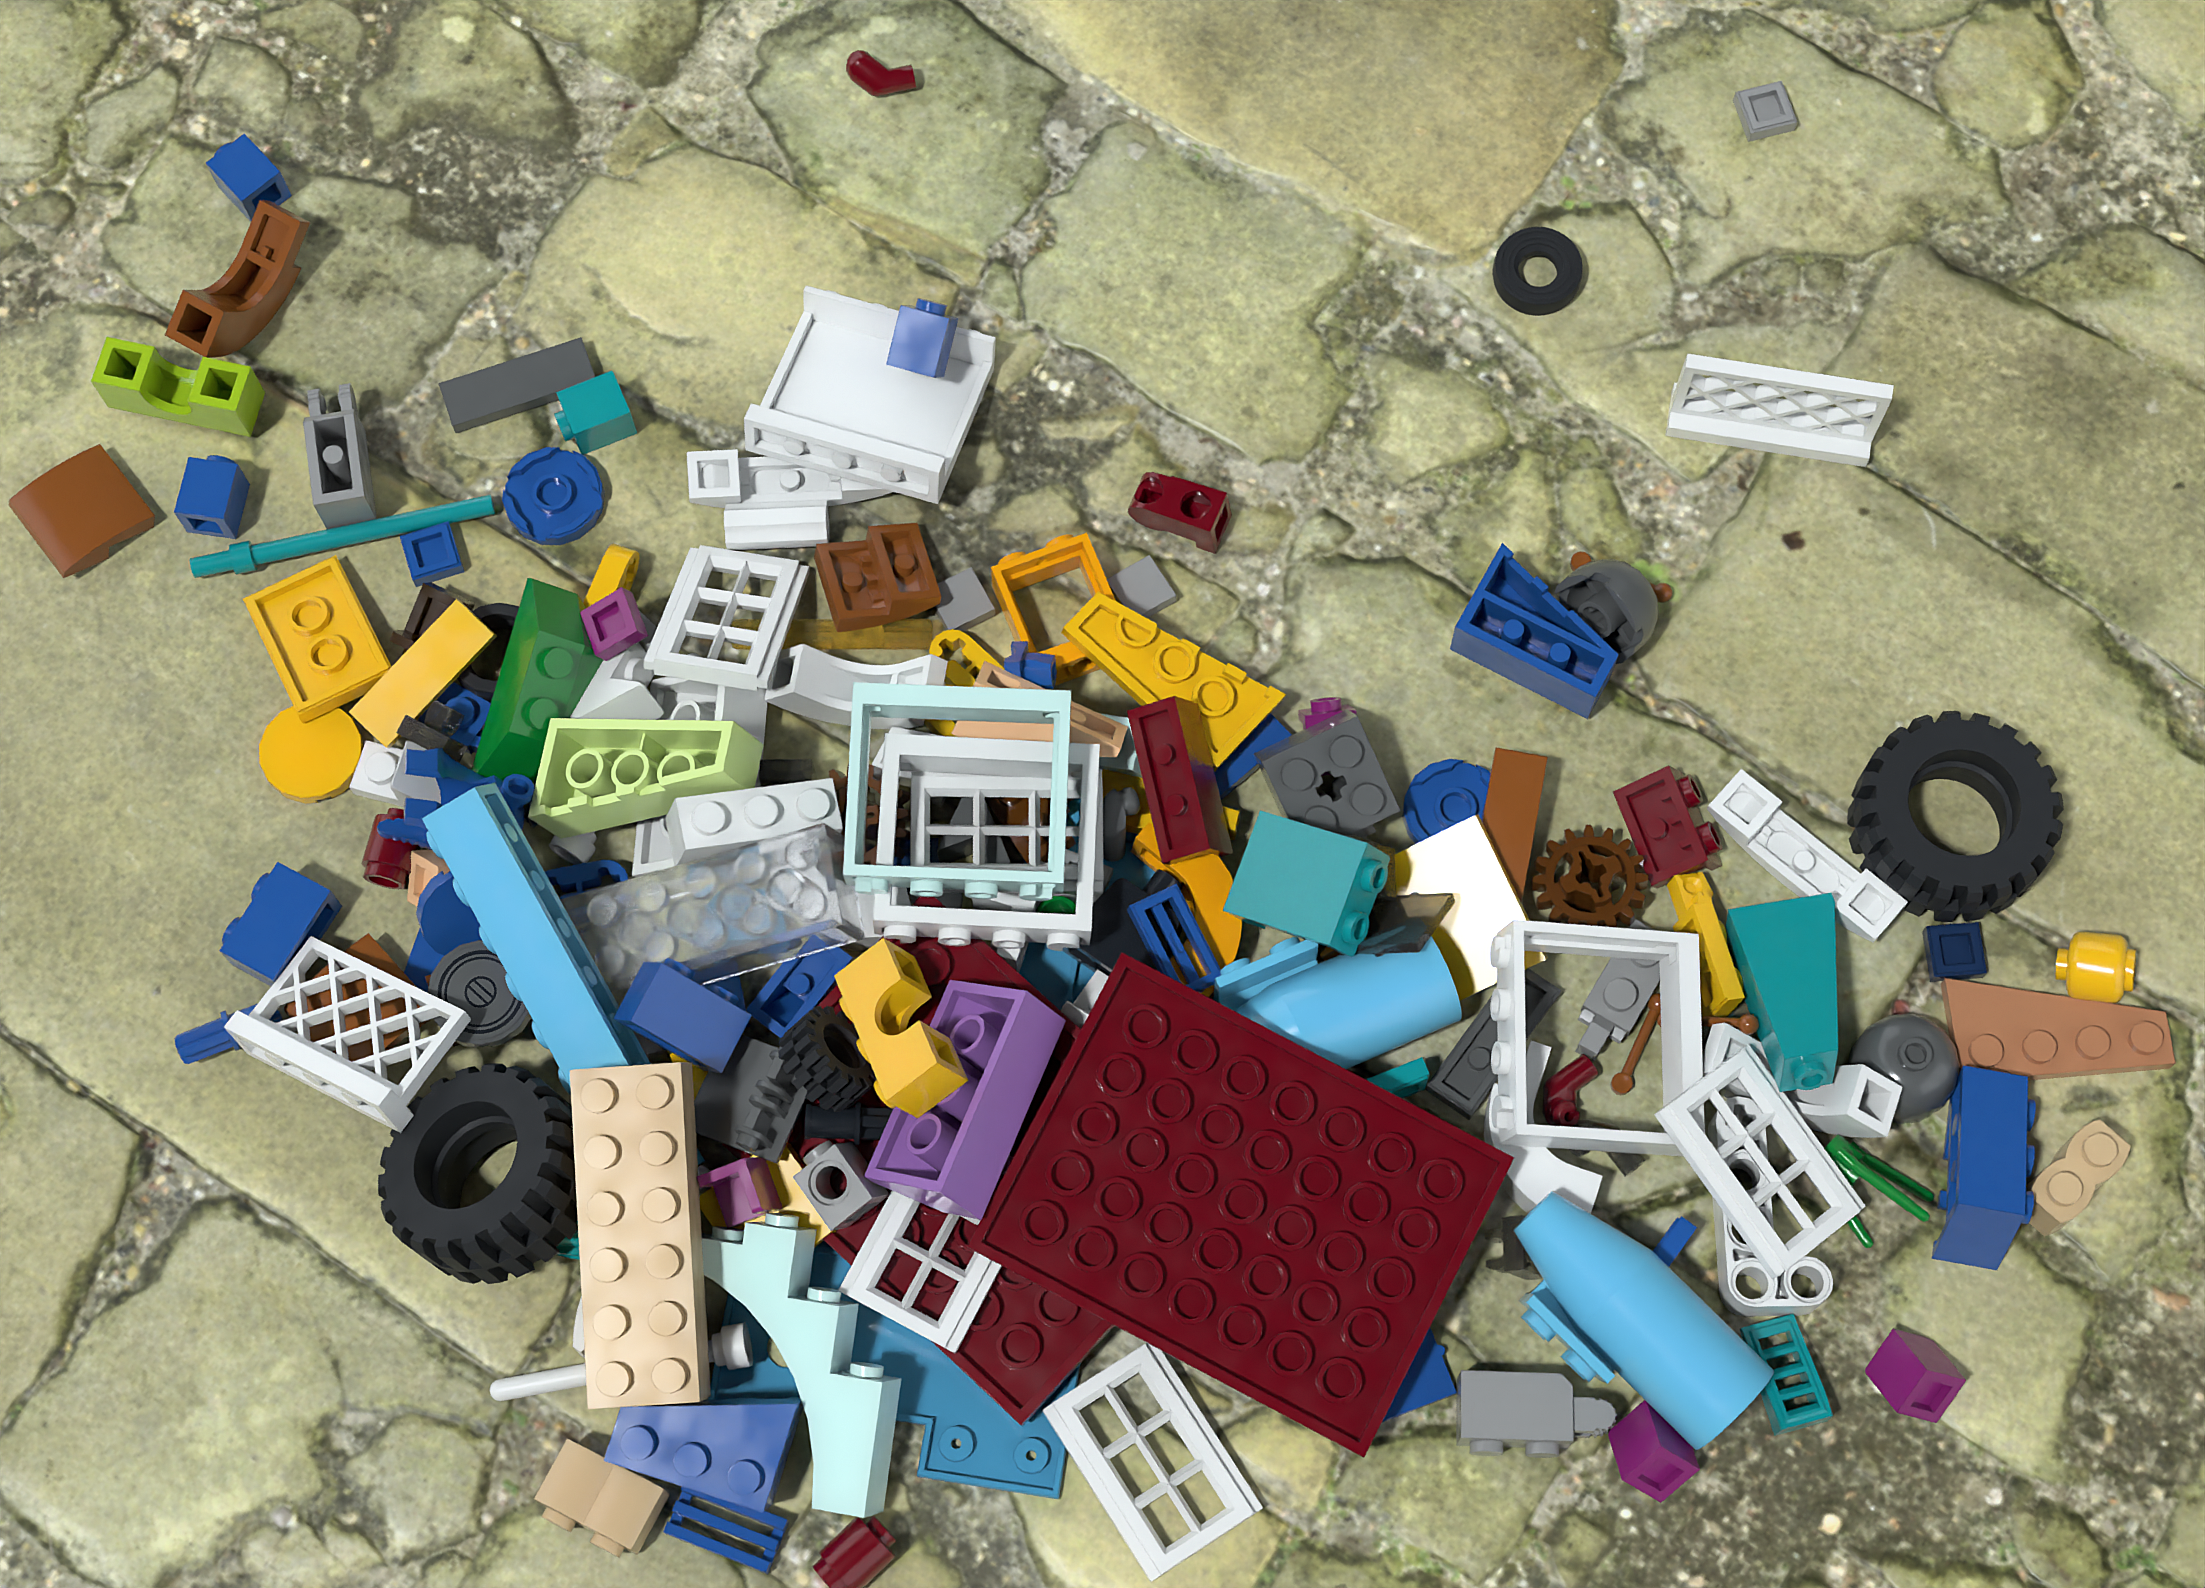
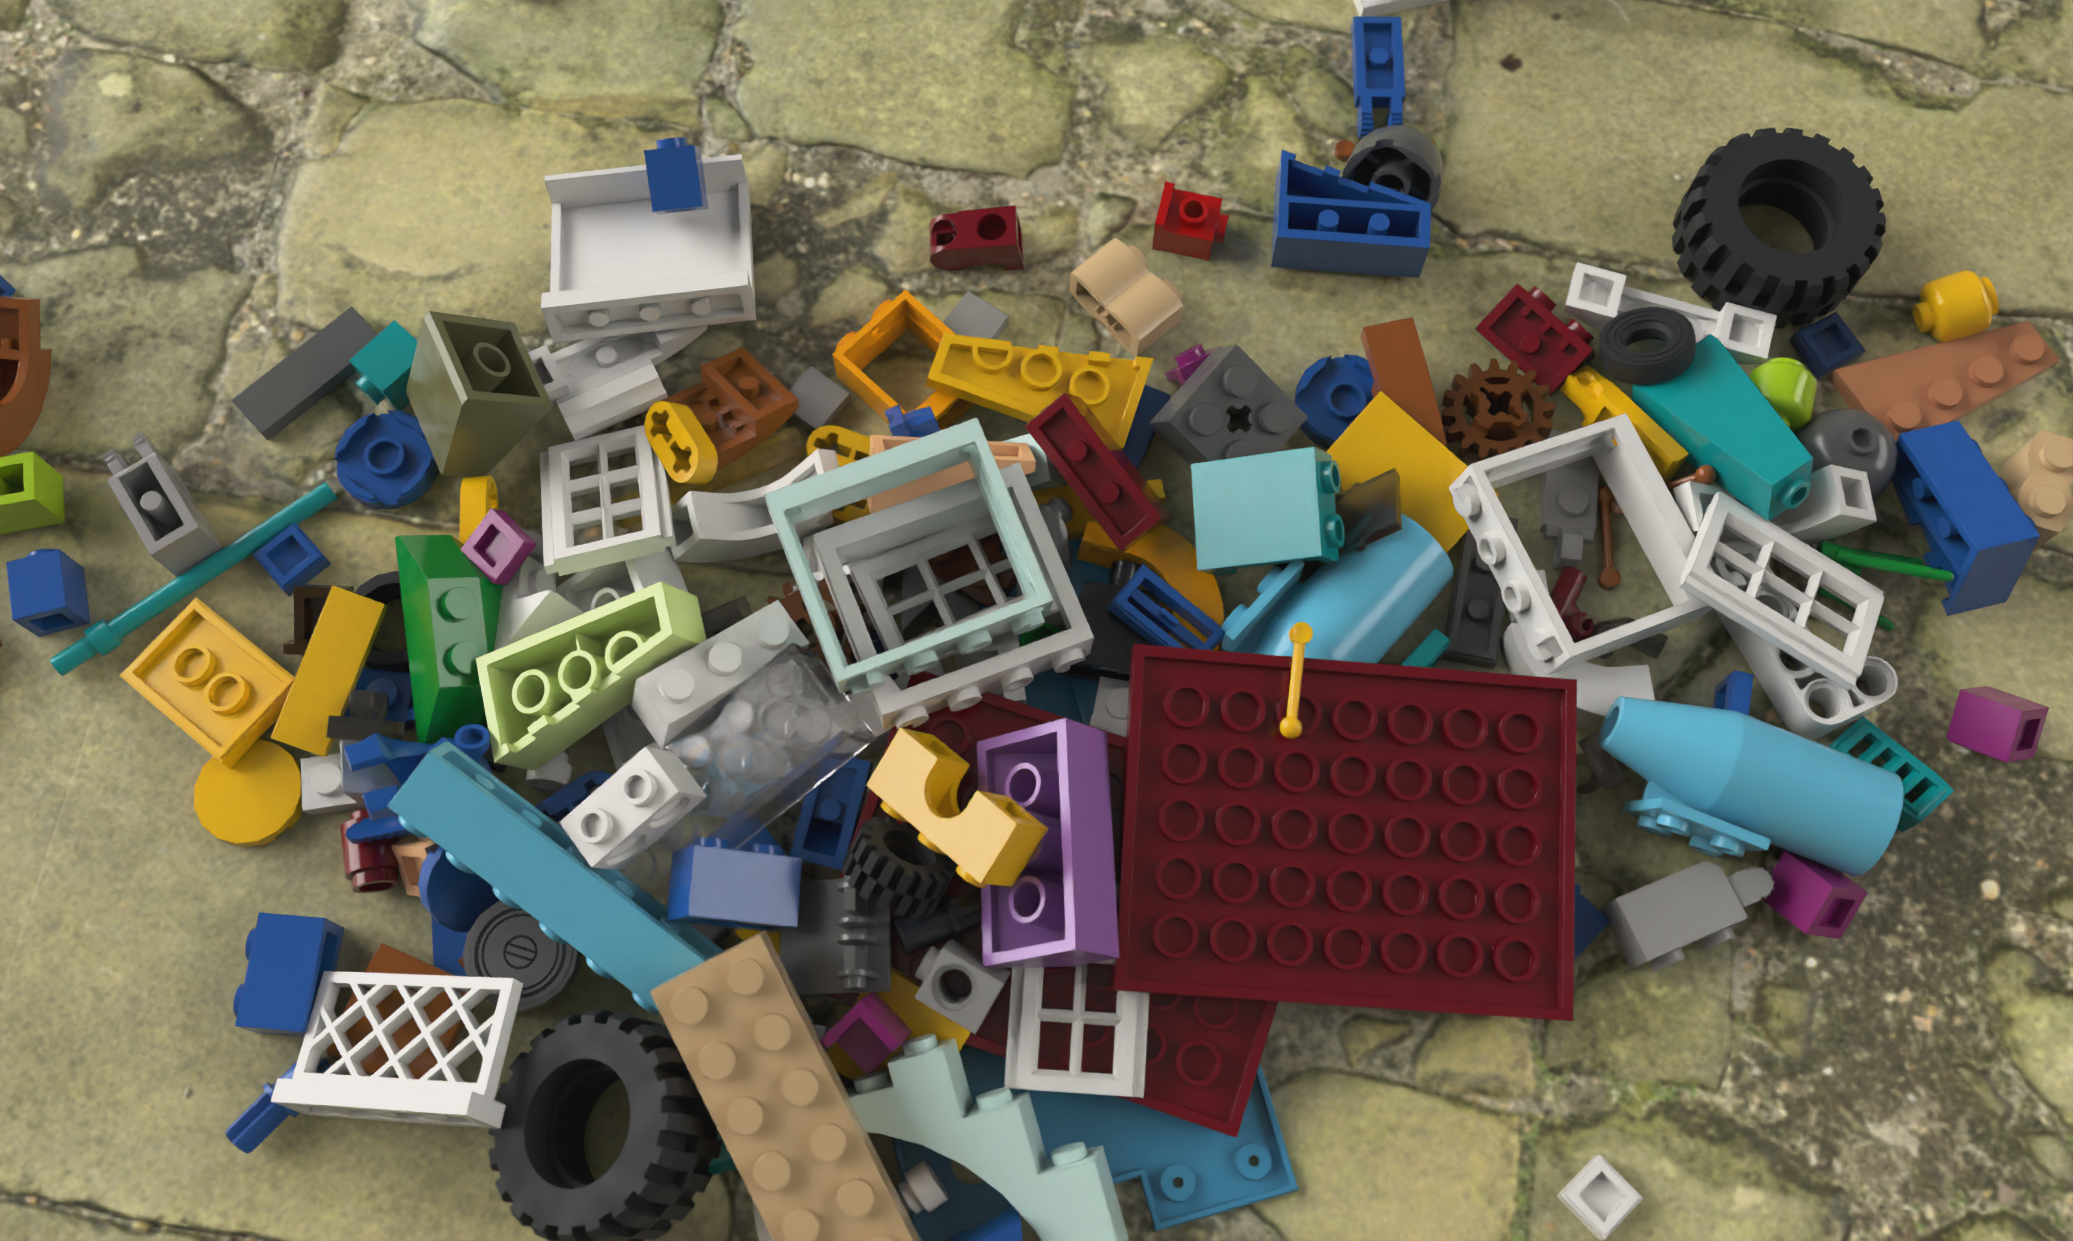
camera: 25 degrees left, 0 degrees up
white piece [1042,1343,1263,1582] -> none
none -> olive slope [406,311,553,477]
none -> white brick [559,746,707,870]
none -> yellow beam [644,401,718,486]
none -> tan brick [1069,238,1183,357]
none -> red brick [1152,181,1229,261]
none -> yellow hinge [1280,622,1313,739]
none -> blue hinge [1351,16,1405,140]
none -> black tyre [1599,307,1696,385]
none -> lime head [1748,357,1817,433]

